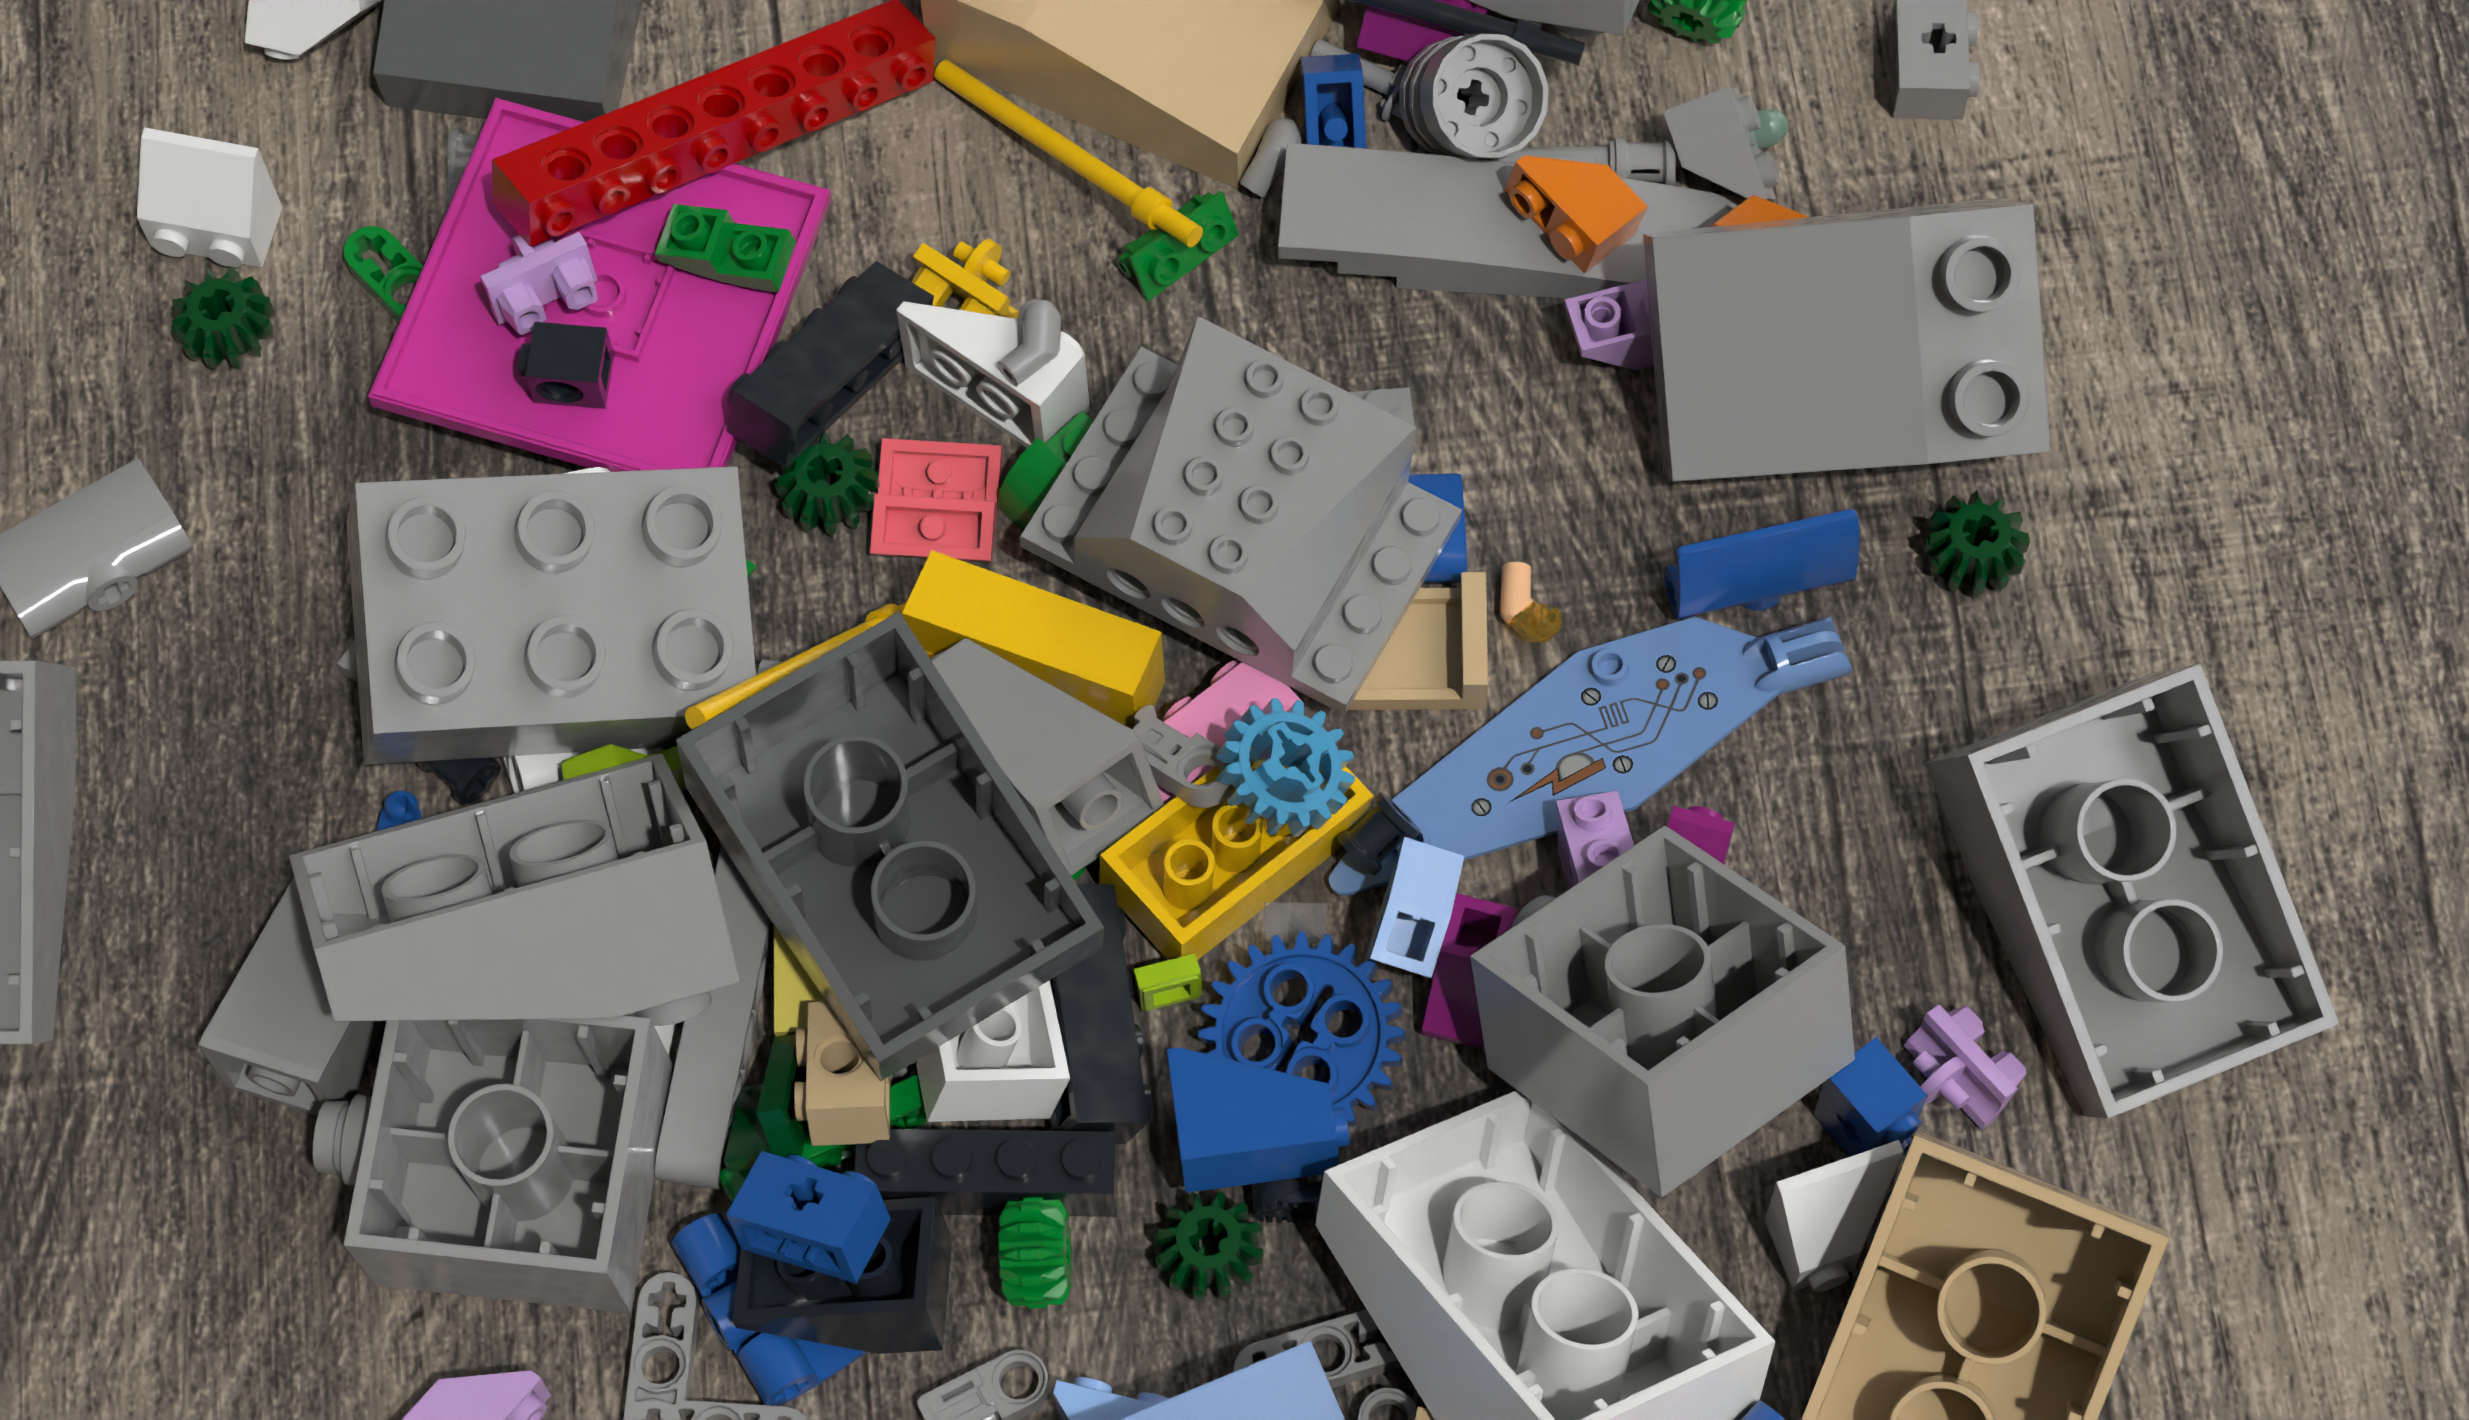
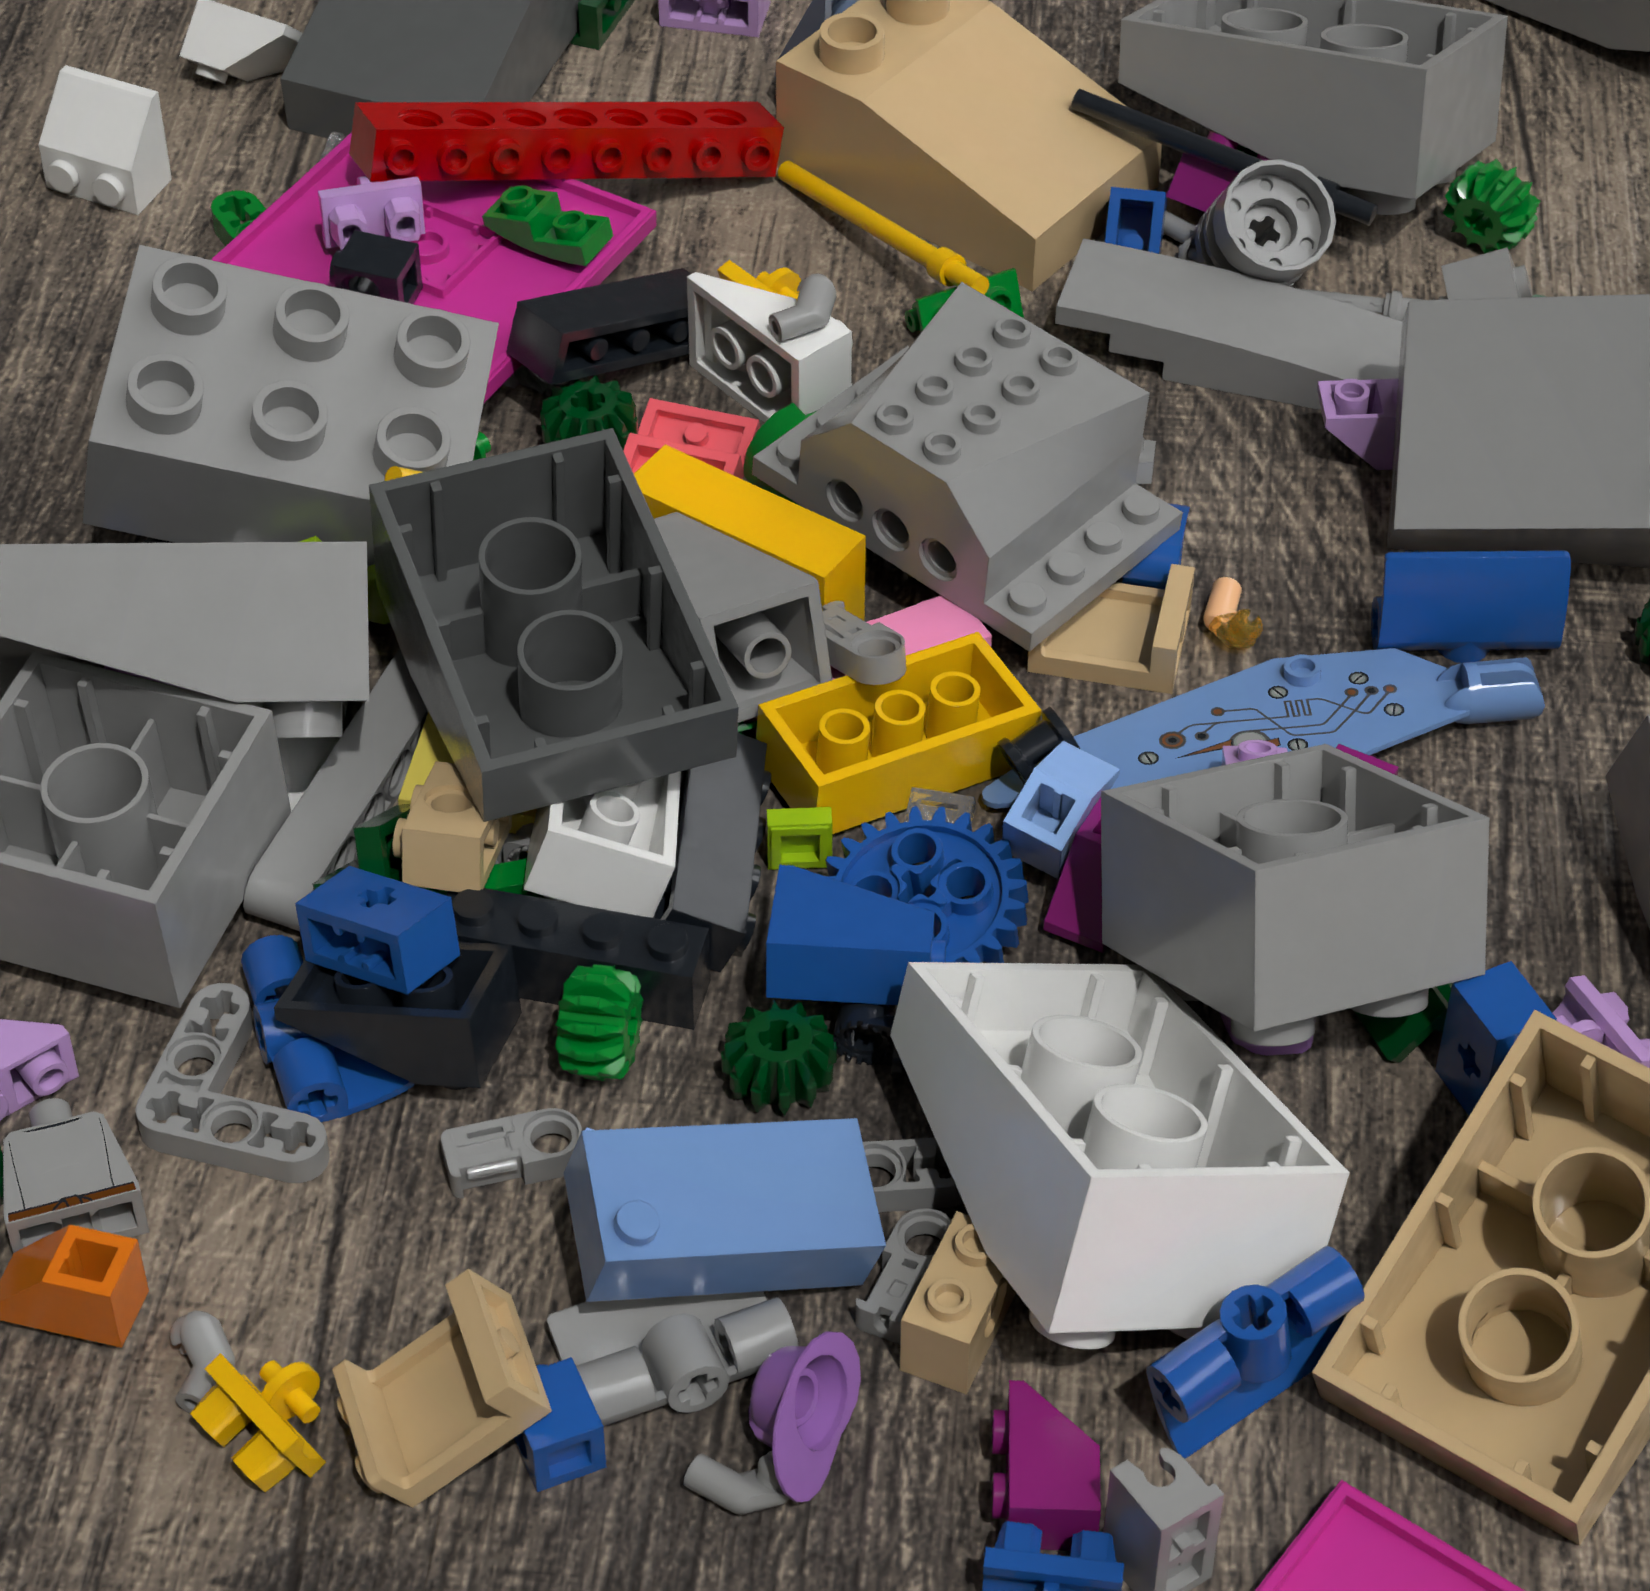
camera: 10 degrees right, 20 degrees down
dark green gear [171,267,274,371] -> none
dark azure gear [1216,698,1355,837] -> none
light grey arm [1240,118,1306,197] -> none
orange slope [1504,155,1648,274] -> none
white slope [1765,1140,1904,1292] -> none

